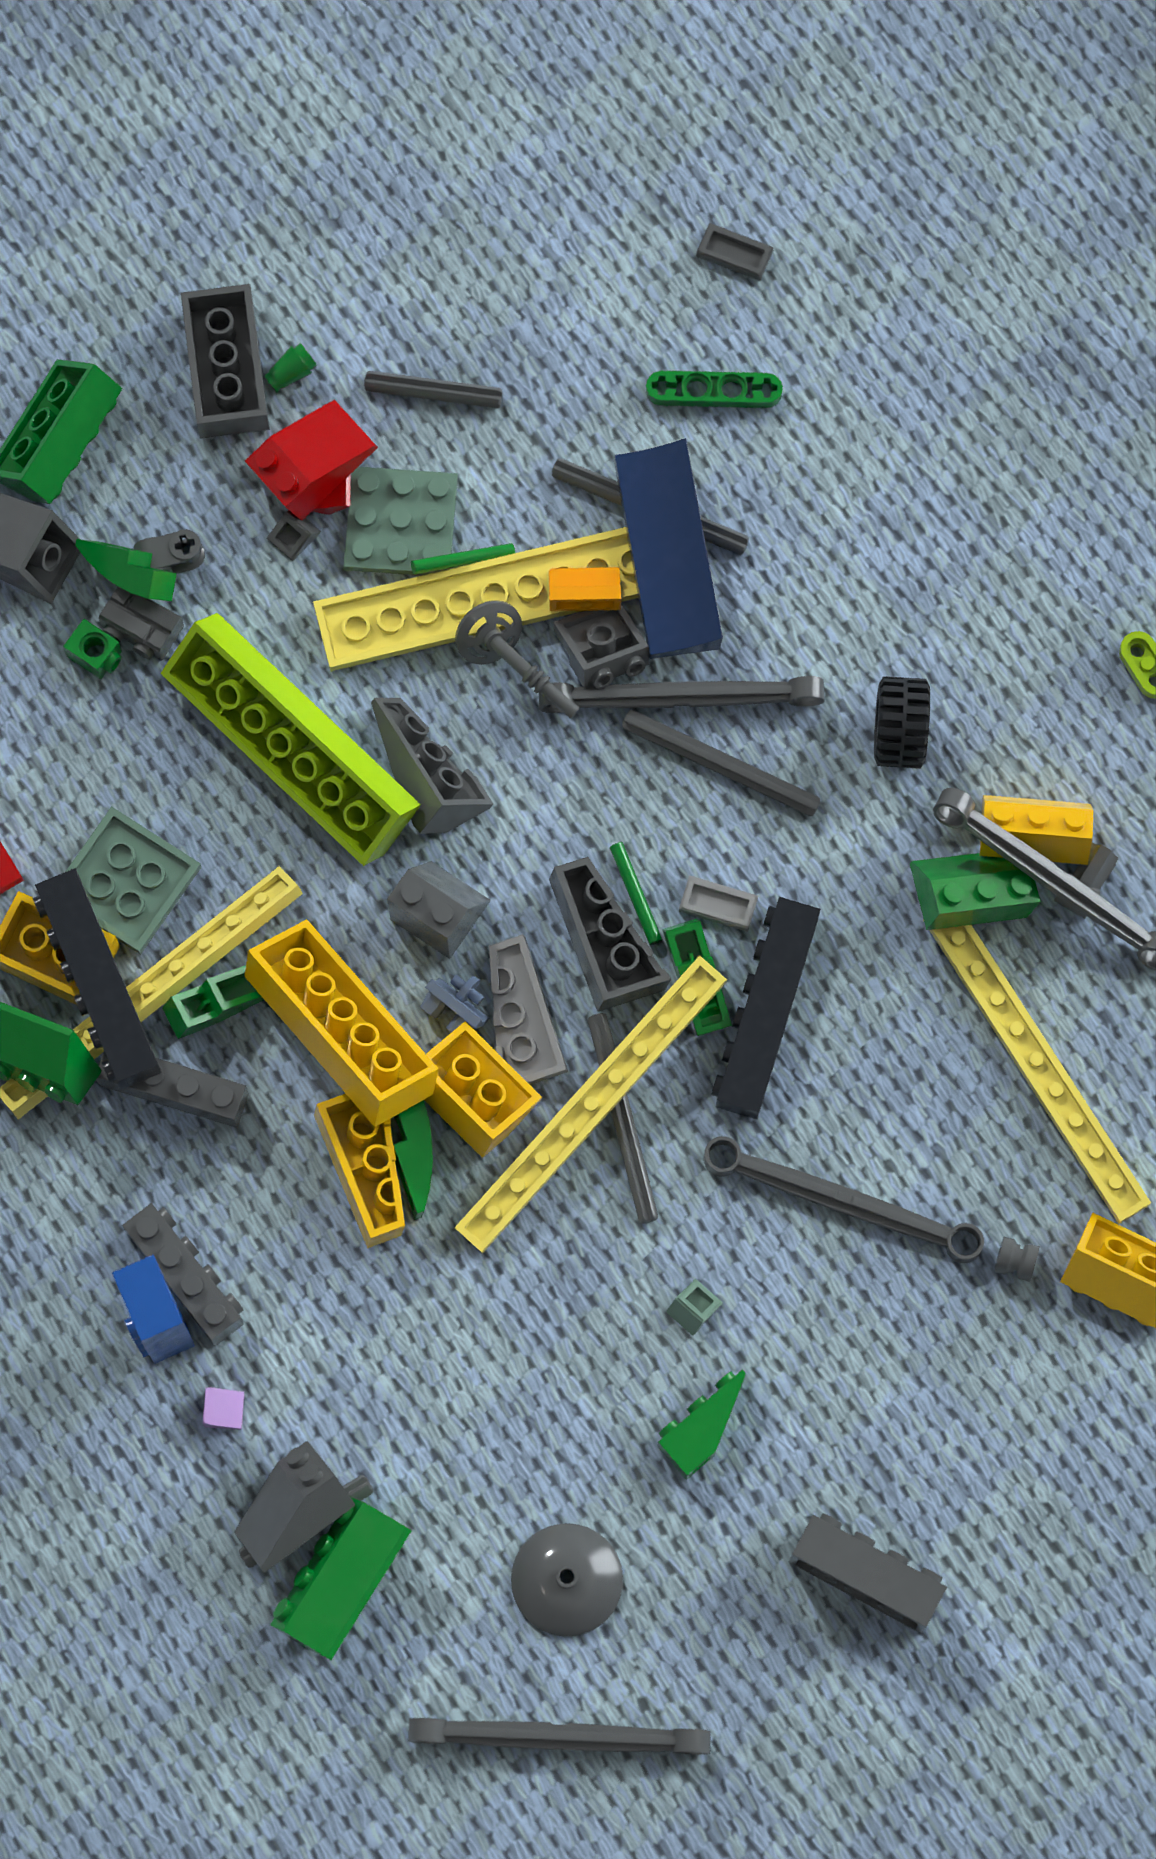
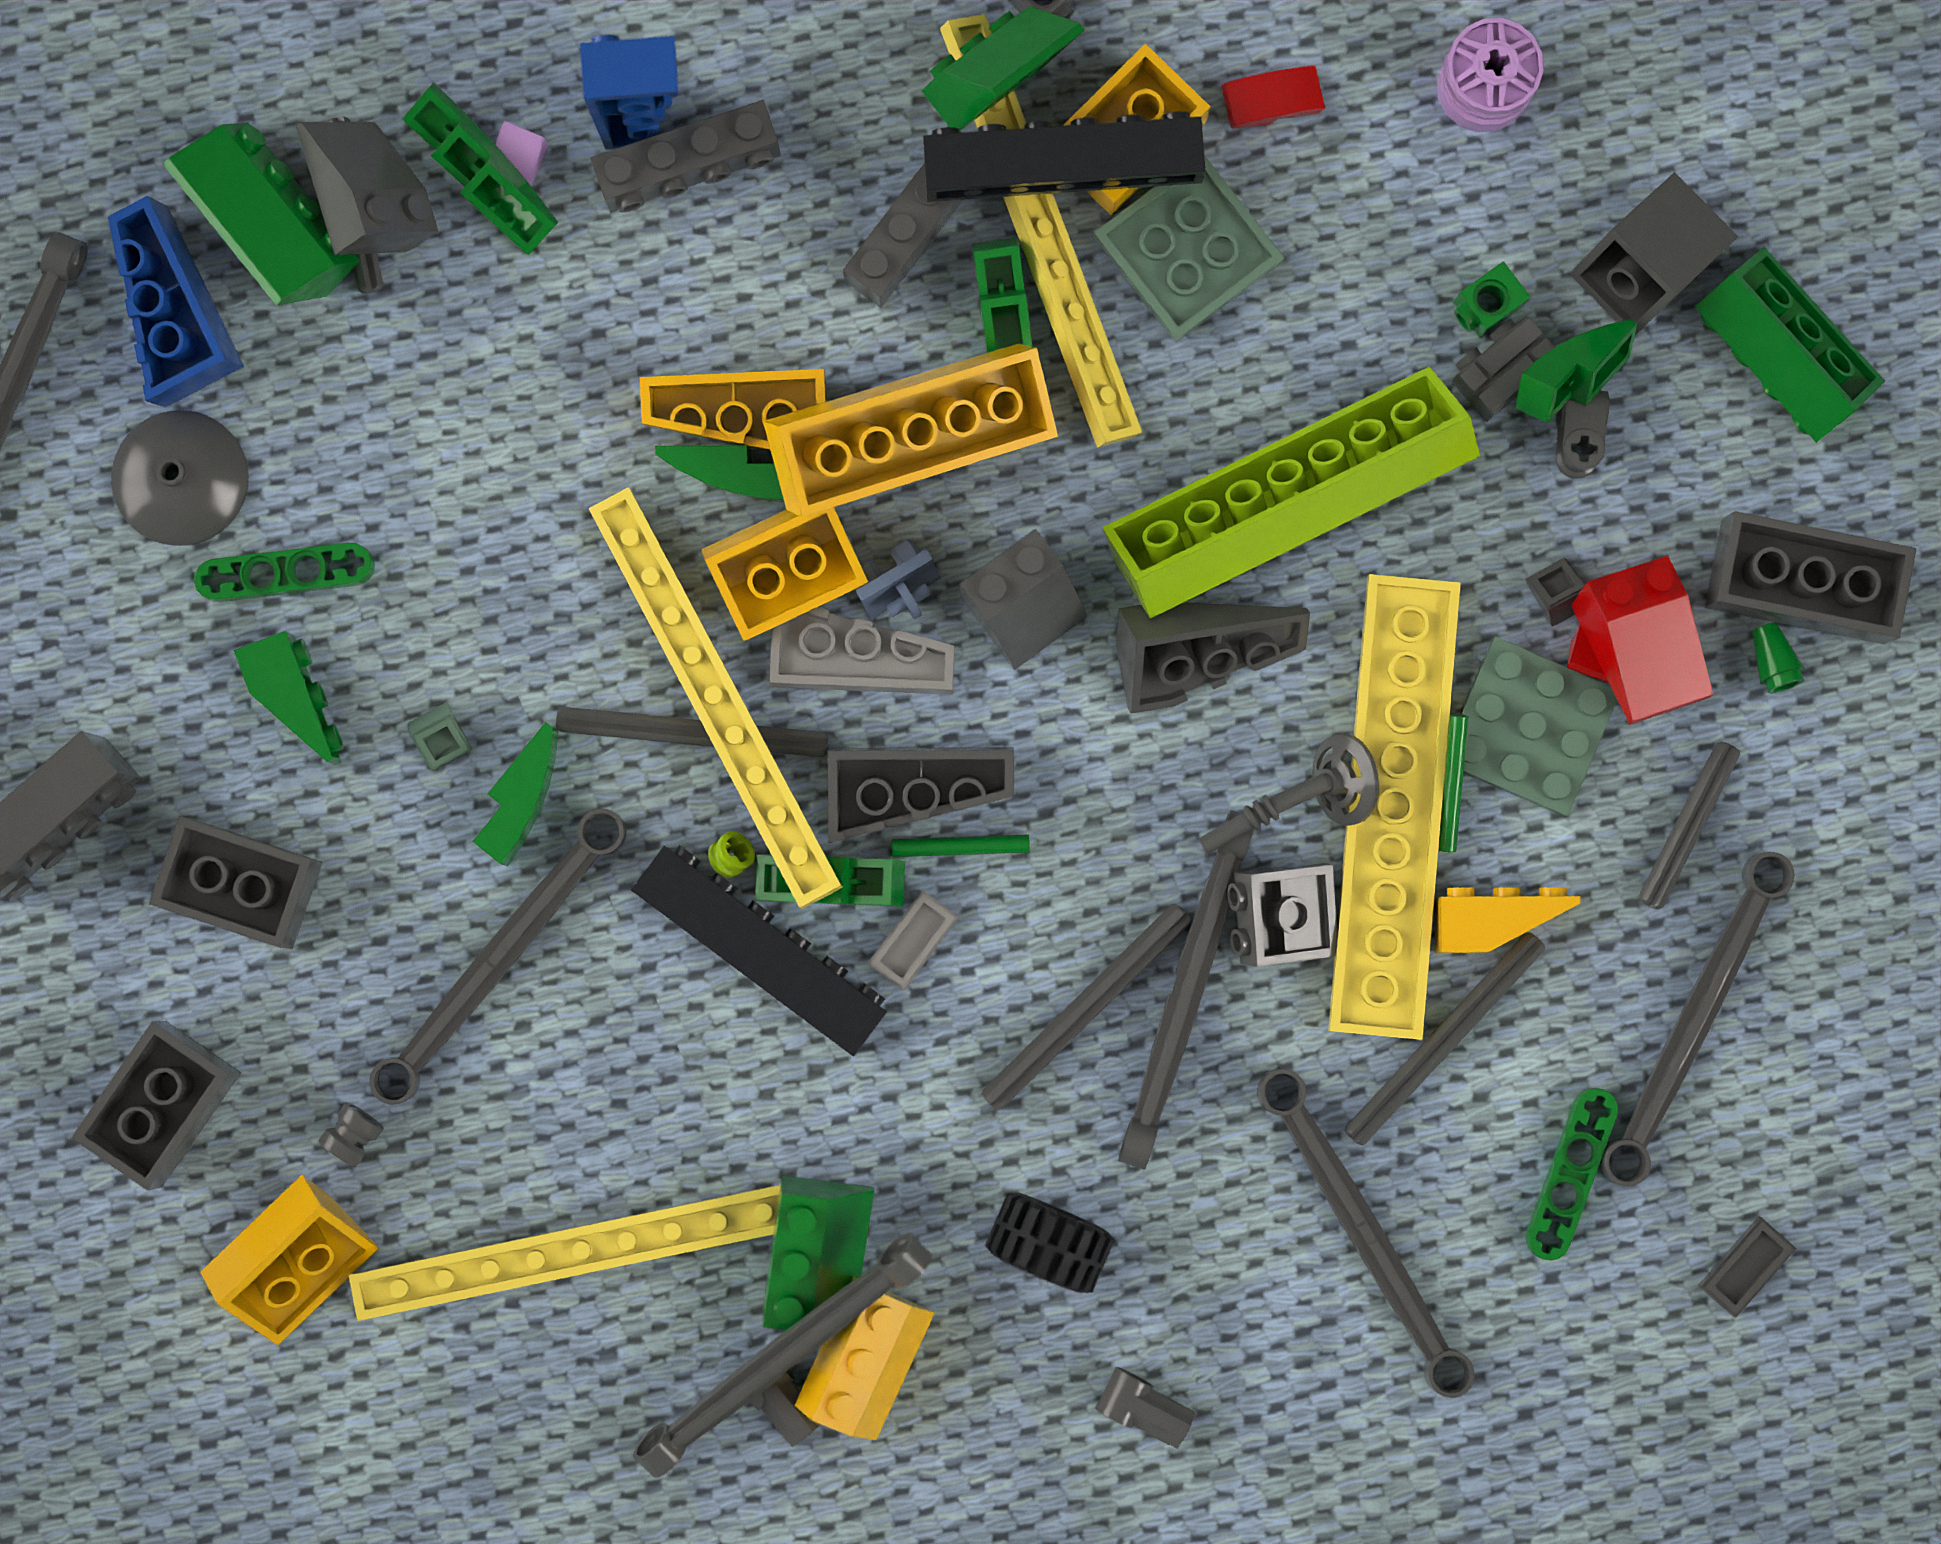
camera: 110 degrees right, 10 degrees up
light orange panel [549,567,621,611] -> none
dark blue arch [614,438,723,659] -> none
none -> dark grey brick [71,1021,242,1191]
none -> blue wedge [108,196,244,407]
none -> dark grey brick [149,816,323,949]
none -> green beam [194,543,375,602]
none -> green slope [402,83,558,255]
none -> green slope [472,722,559,866]
none -> lime bush [708,831,755,878]
none -> dark grey piece [1095,1367,1196,1449]
none -> dark grey piece [1257,1069,1475,1398]
none -> yellow slope [1435,887,1581,953]
none -> dark grey piece [1599,852,1795,1186]

